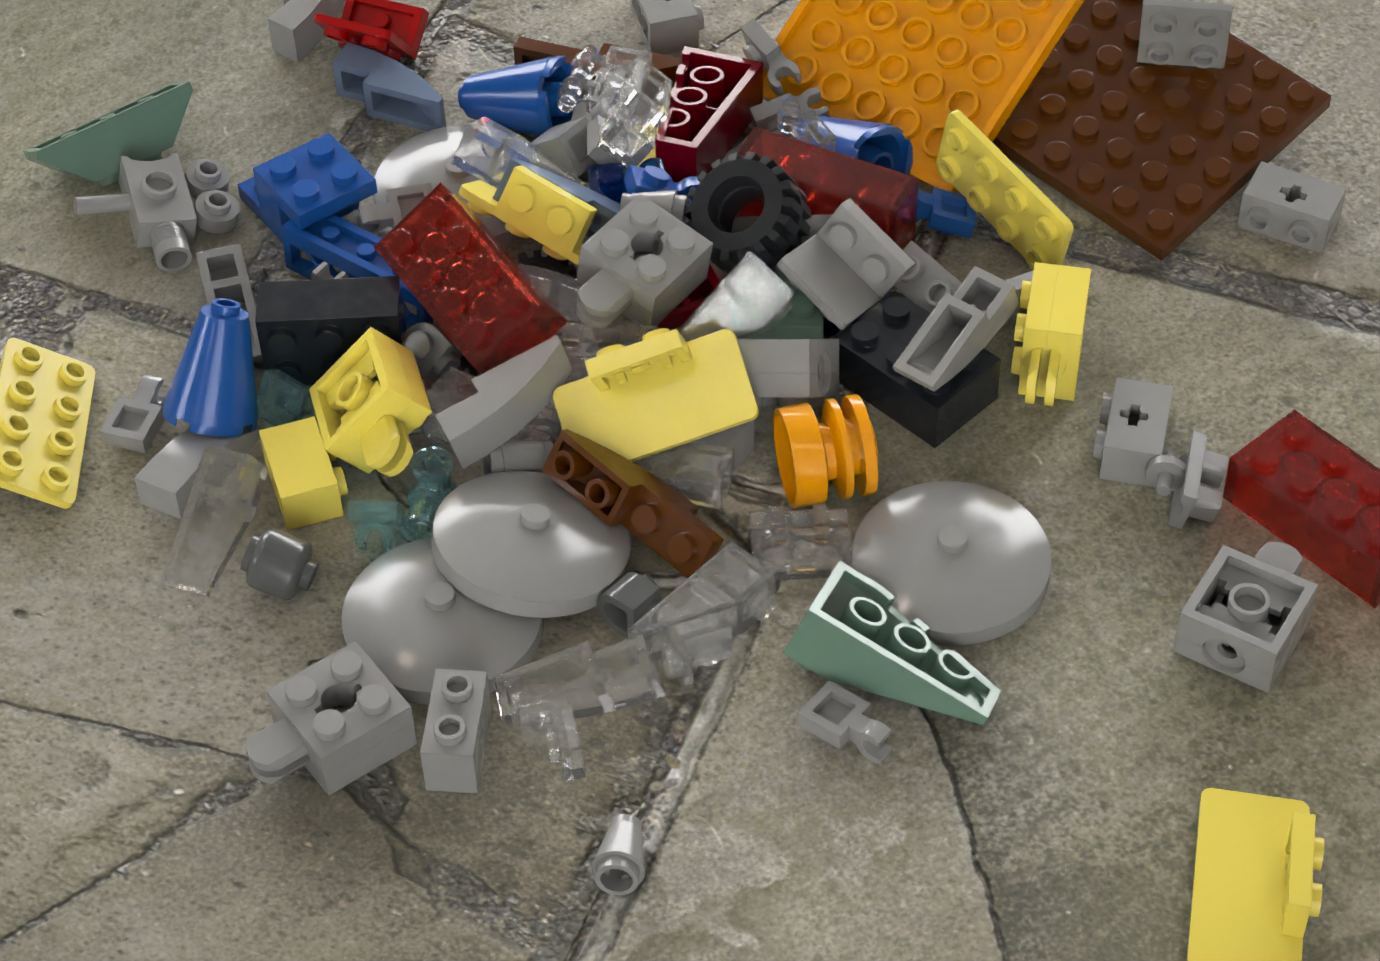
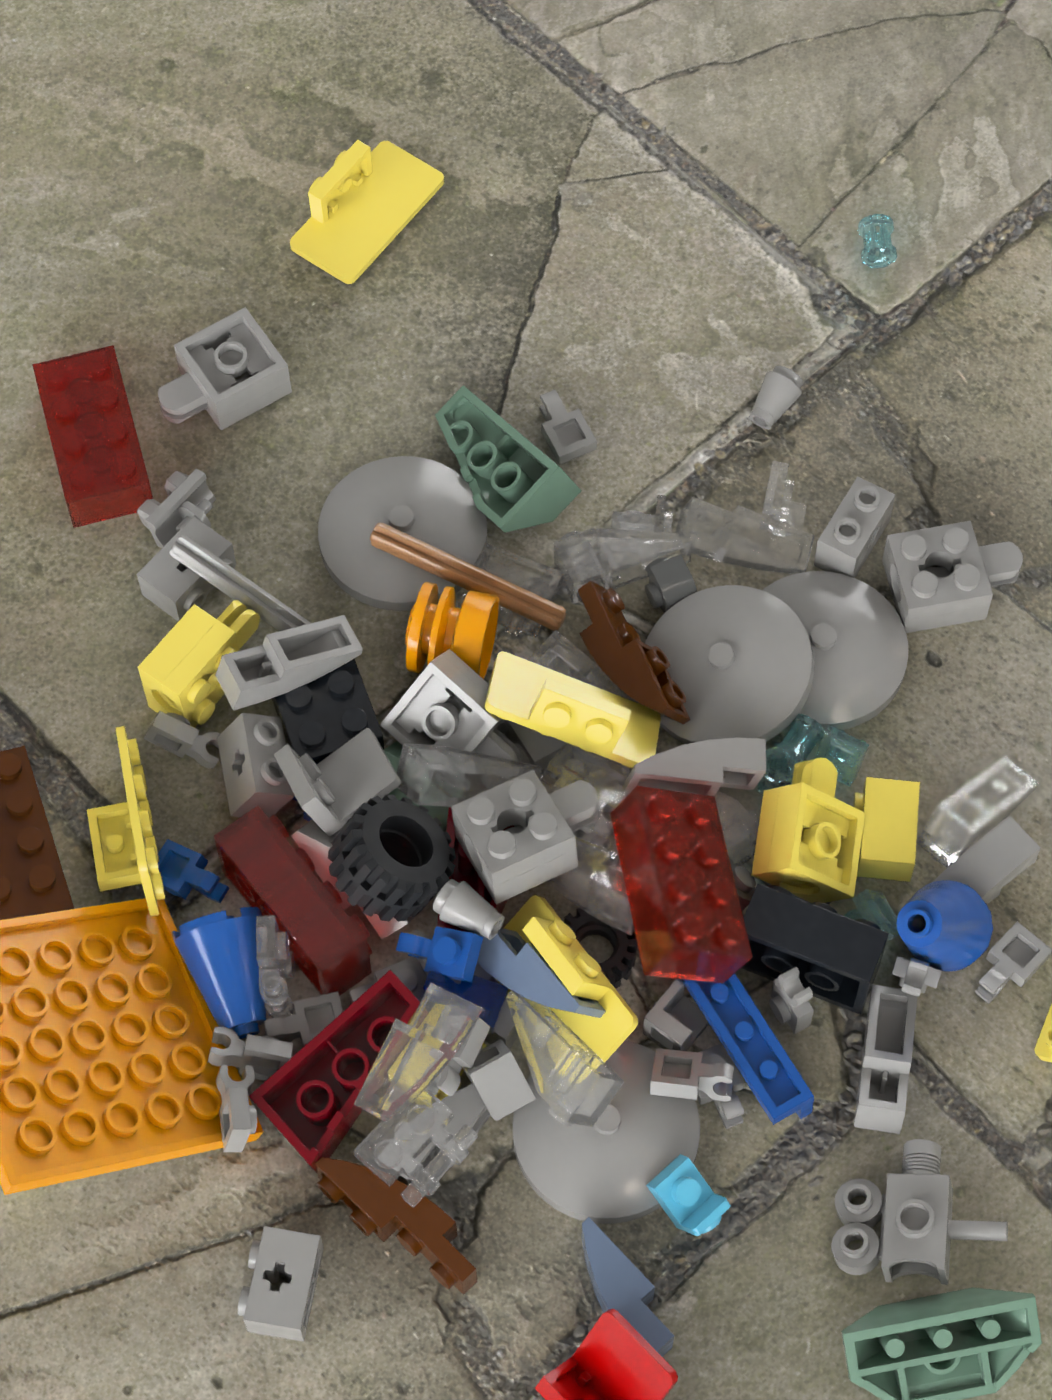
camera: 155 degrees left, 15 degrees up
blue bracket [237,133,378,243] -> none
dark grey head [240,528,319,600] -> none
blue cone [458,56,582,138] -> none
none -> light grey axle [170,534,311,631]
none -> medium nougat axle [370,523,566,631]
none -> medium azure bracket [646,1154,731,1236]

